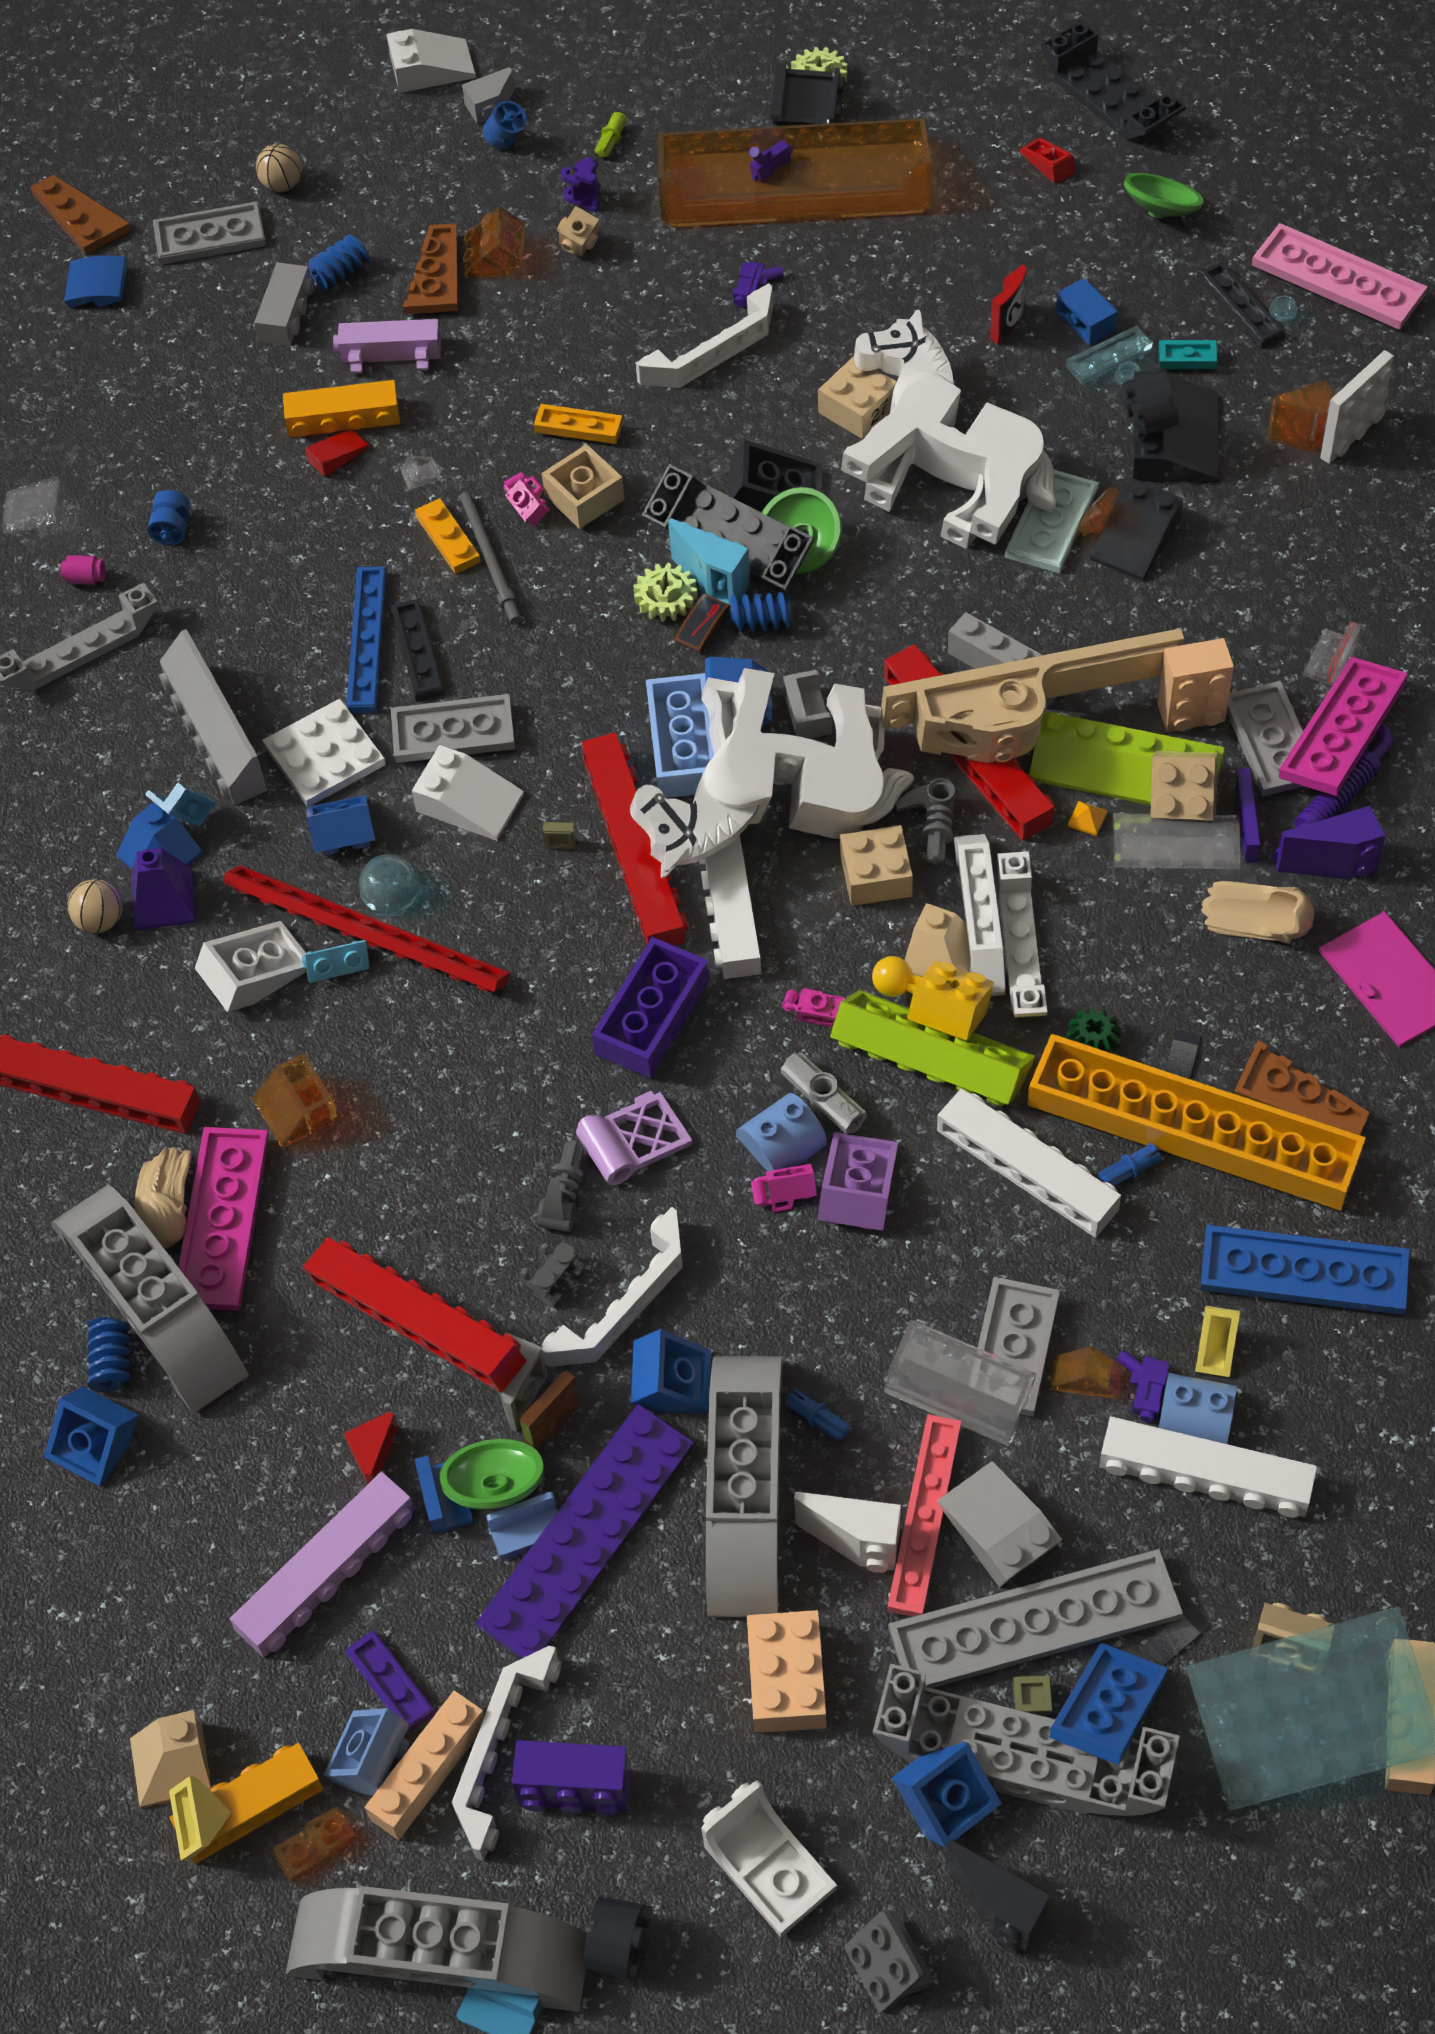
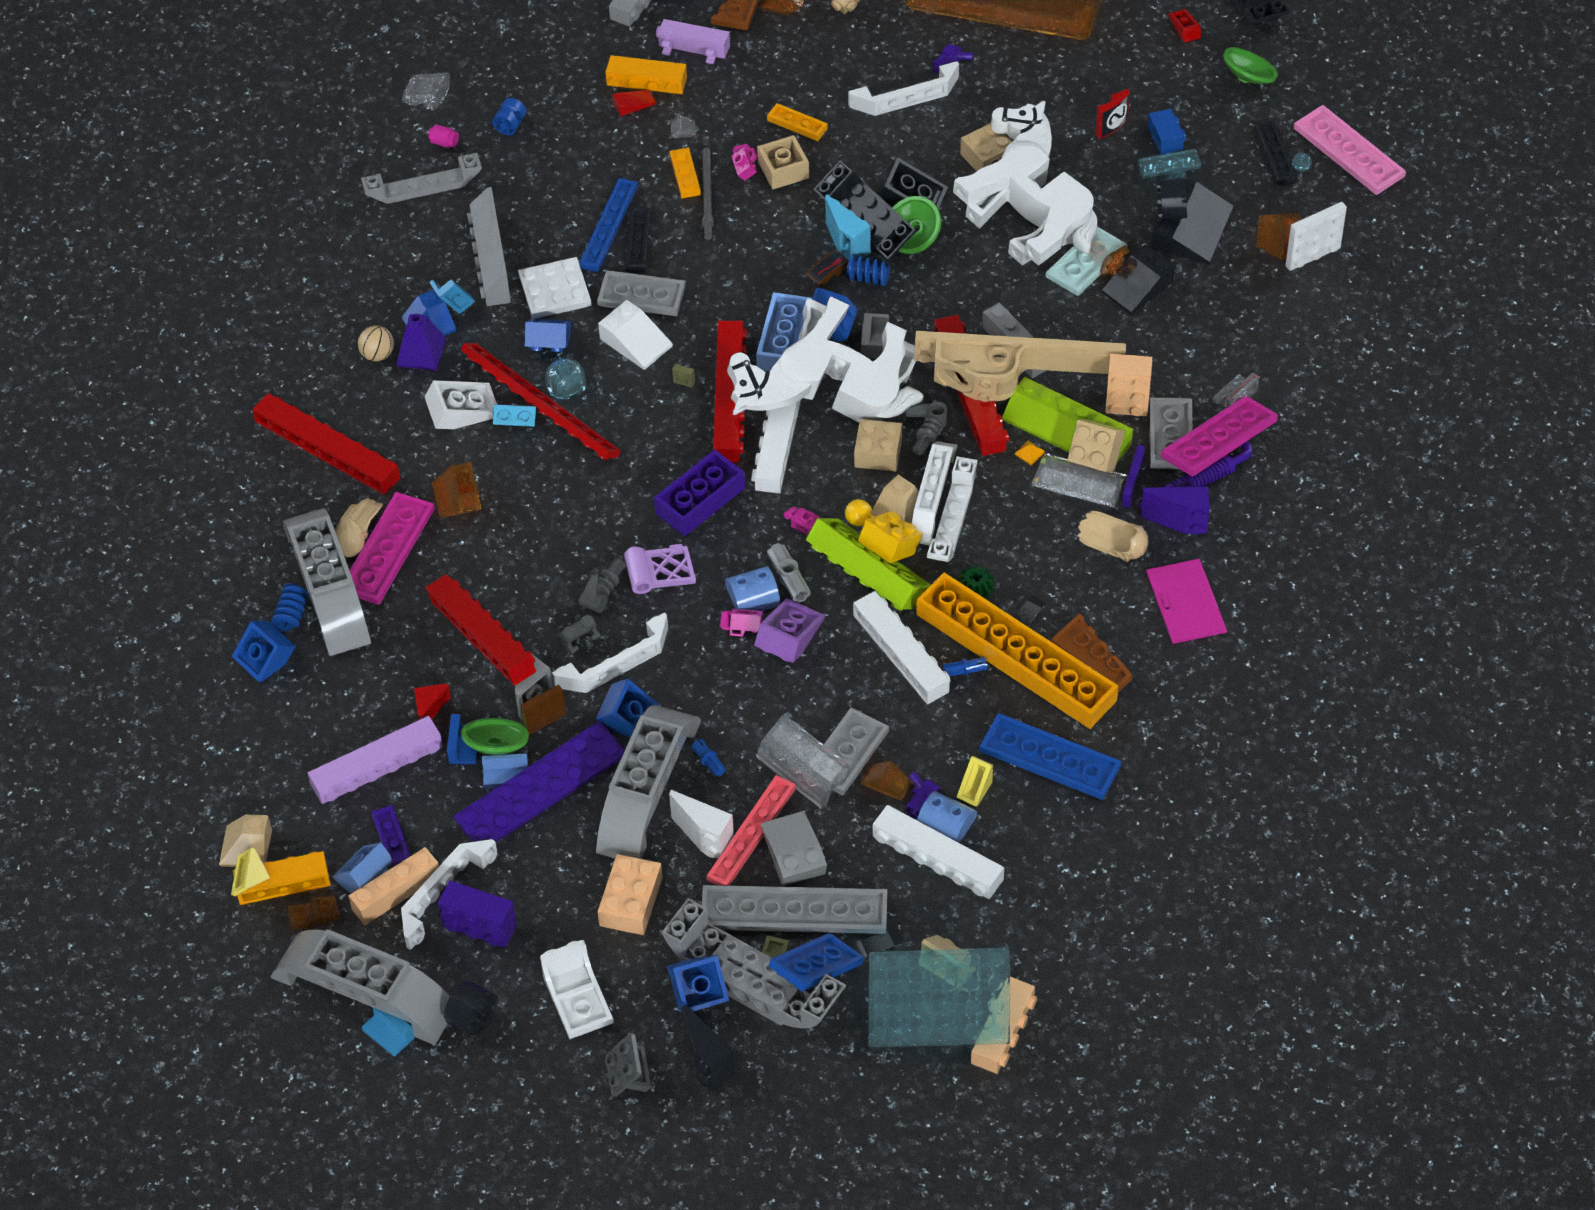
camera: 15 degrees right, 5 degrees down
yellowish green gear [634,563,697,622] -> none
teal plate [1159,340,1217,369] -> none

